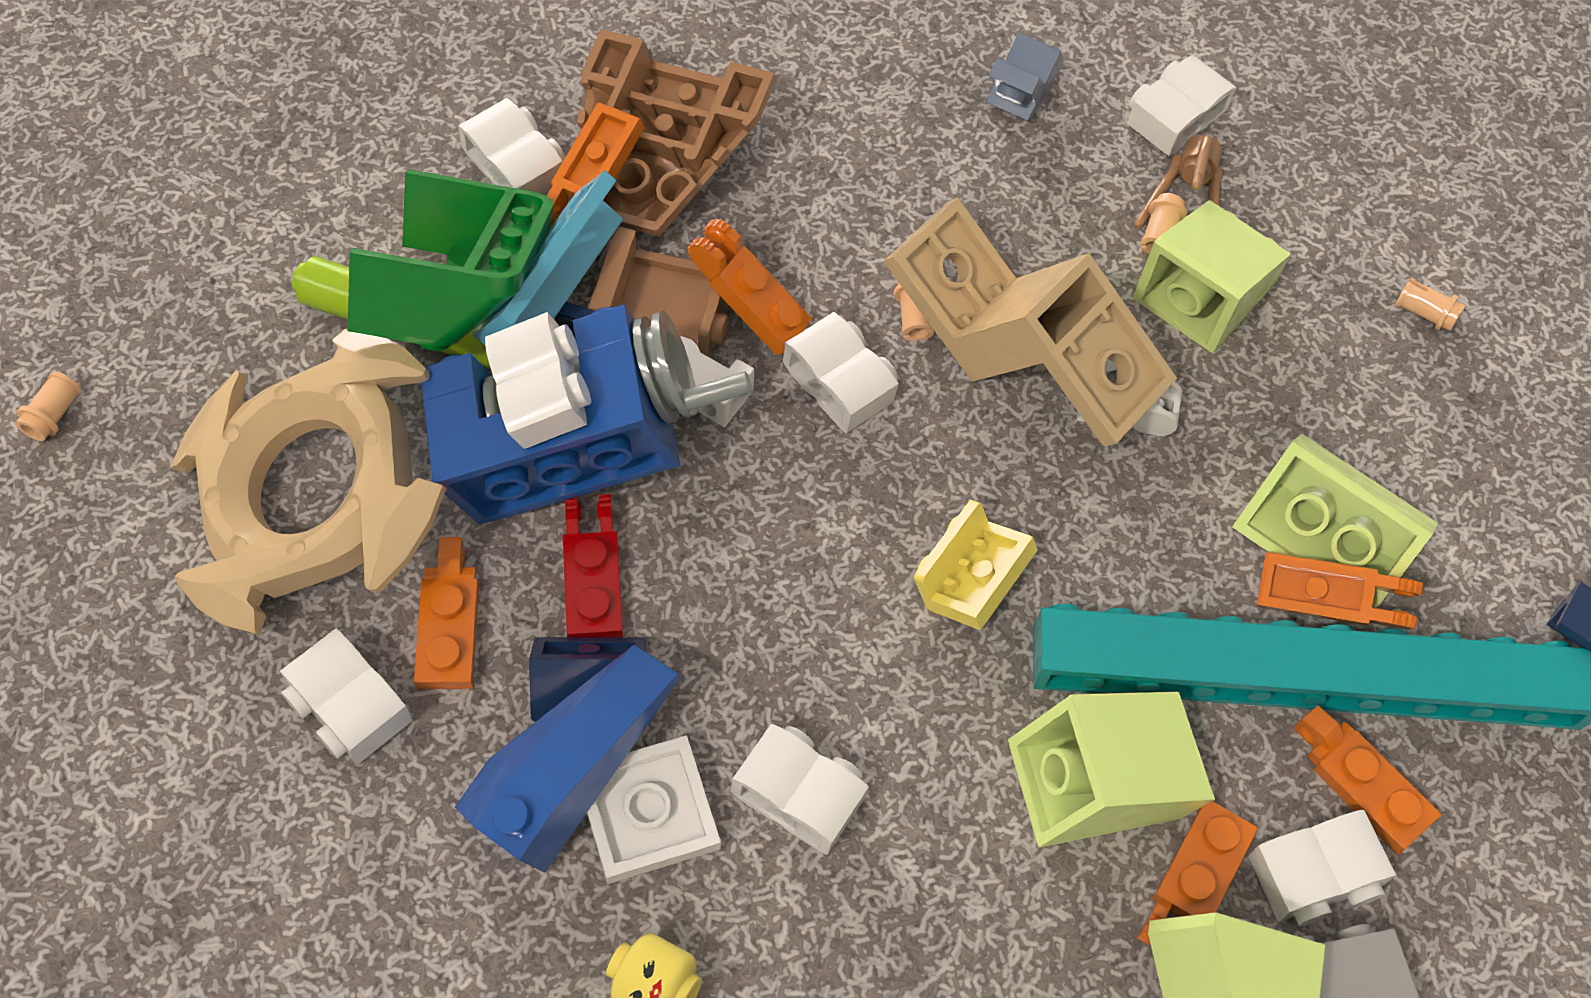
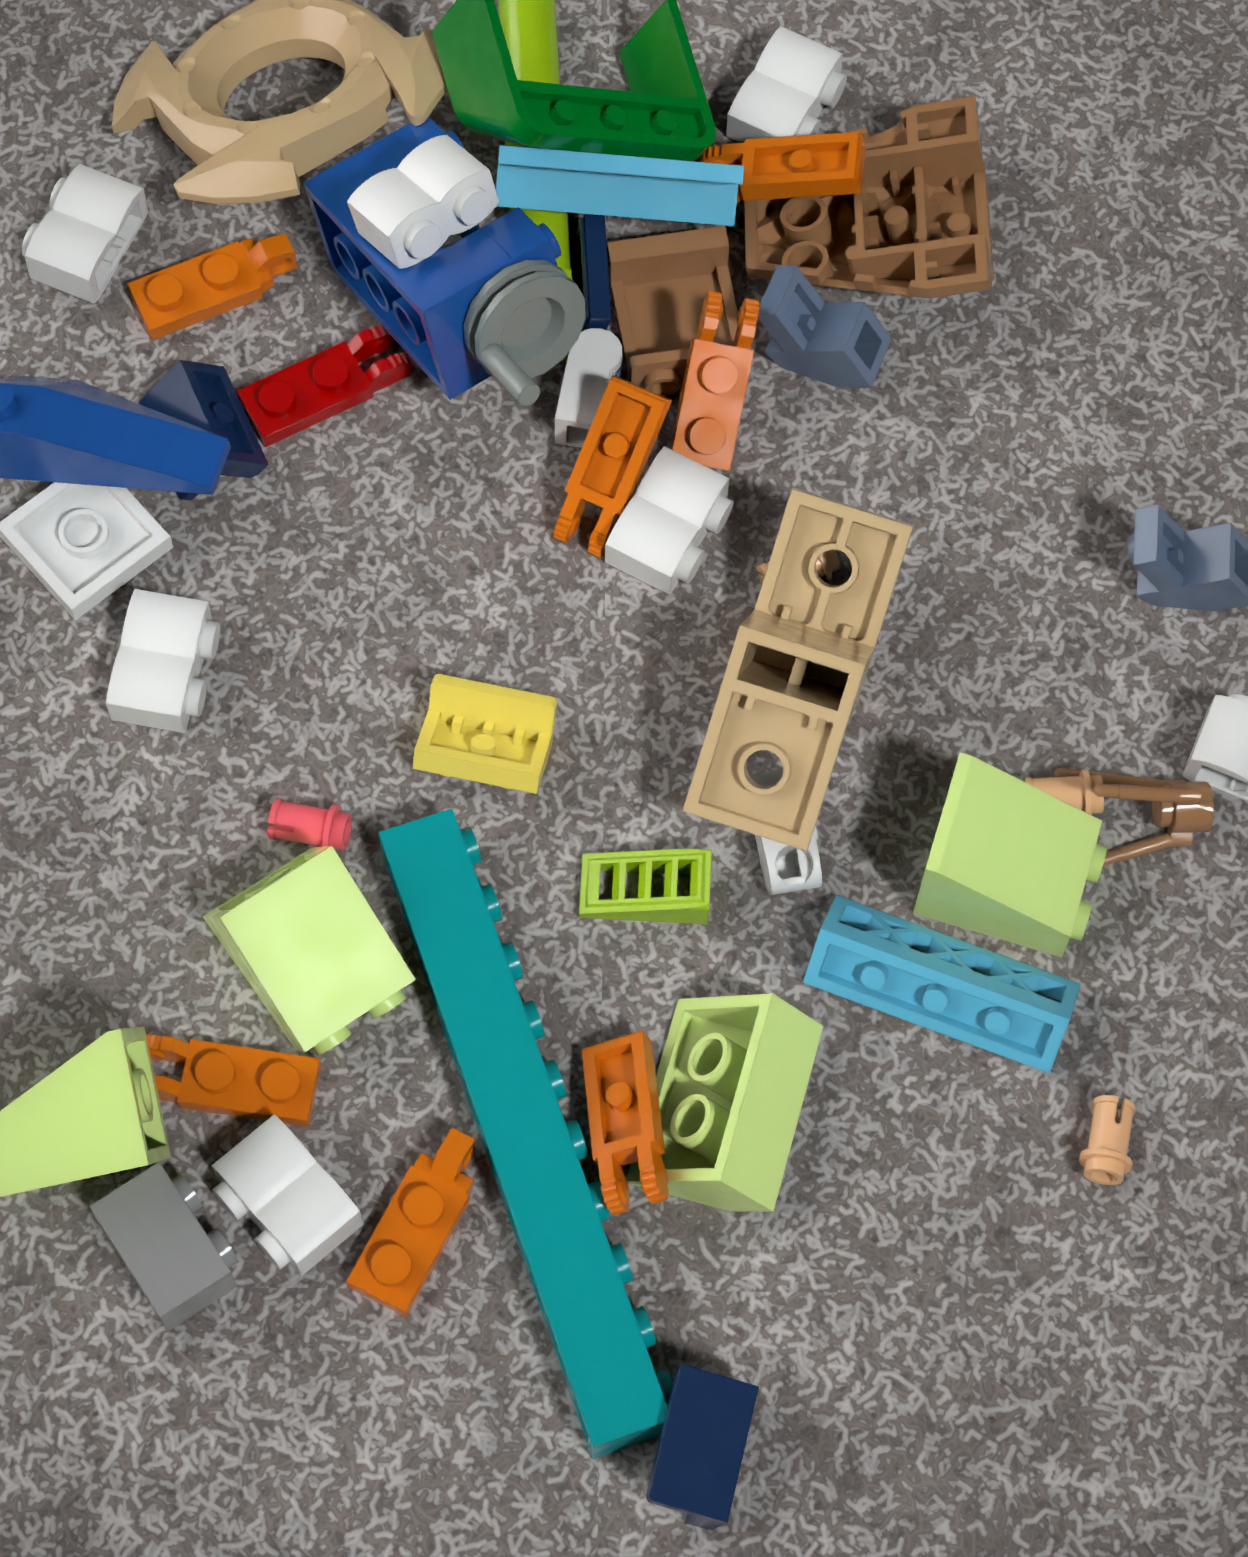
camera: 70 degrees right, 5 degrees up
none -> coral pin [267,798,352,851]
none -> orange hinge [553,376,672,558]
none -> lime slope [579,849,712,924]
none -> sand blue brick [758,265,892,388]
none -> medium azure fence [803,895,1081,1074]

